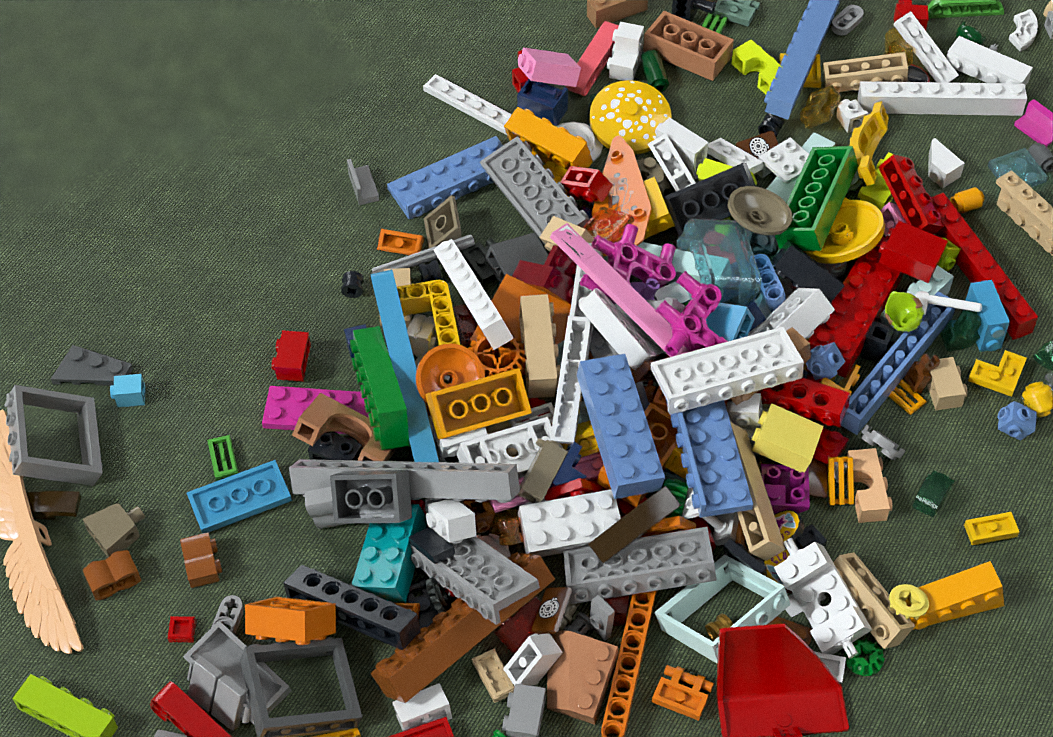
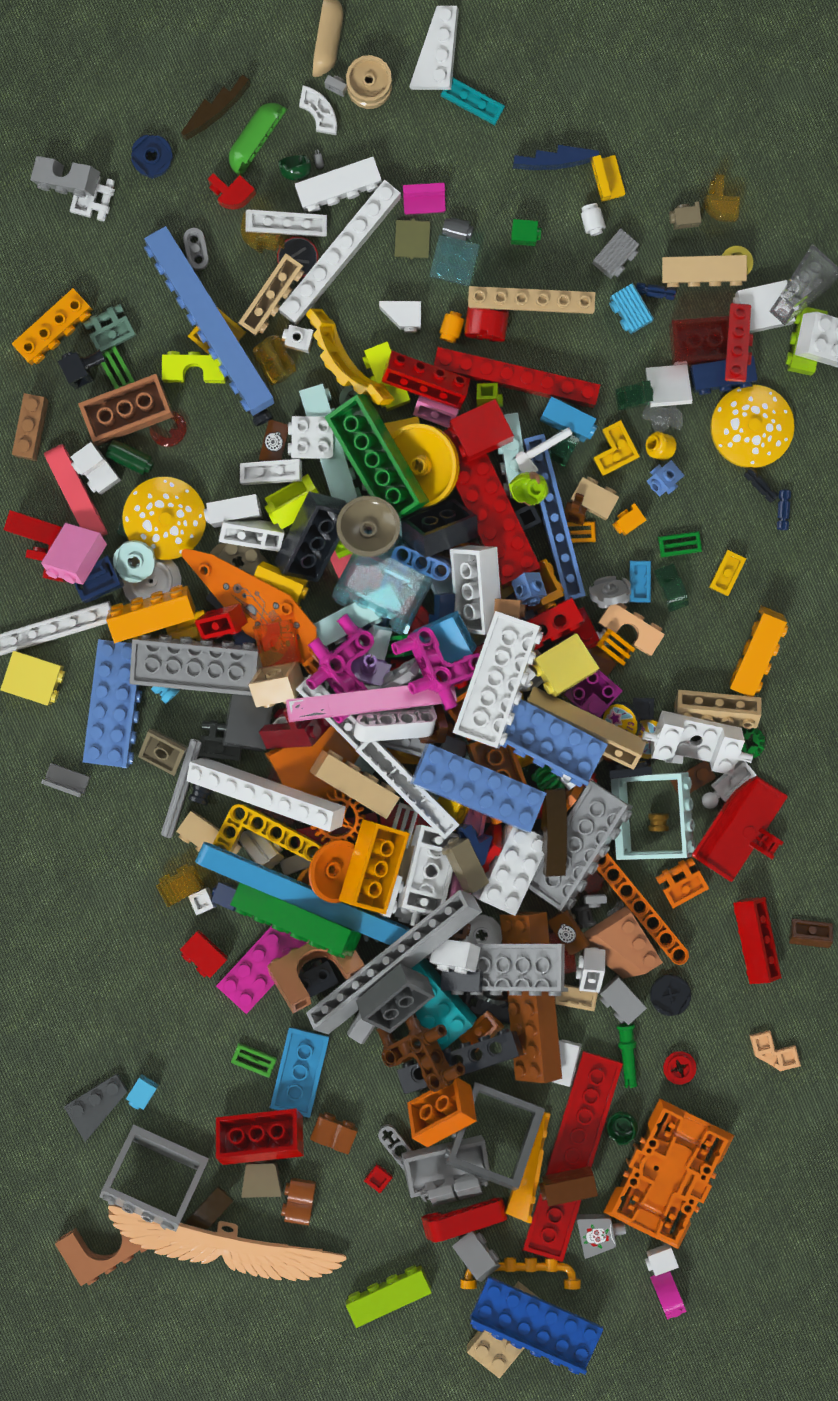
camera: 55 degrees left, 35 degrees up
black wheel [341,271,364,298] -> none
orange slope [377,229,425,255] -> none
clear orange wheel [496,517,523,546] -> none
light yellow gear [888,584,929,620] -> none
none -> light yellow brick [0,651,65,706]
none -> red slope [4,510,63,546]
none -> light aqua plate [113,540,156,583]
none -> clear red head [150,411,186,447]
none -> medium azure wheel [151,686,180,704]
none -> clear yellow brick [156,863,206,907]
none -> white plate [188,888,217,915]
none -> red brick [216,1108,304,1165]
none -> reddish brown pin [376,1013,465,1092]
none -> olive piece [395,219,430,260]
none -> red brick [465,307,509,342]
none -> light orange brick [612,503,646,536]
none -> dark azure plate [629,561,651,603]
none -> green tile [657,531,702,558]

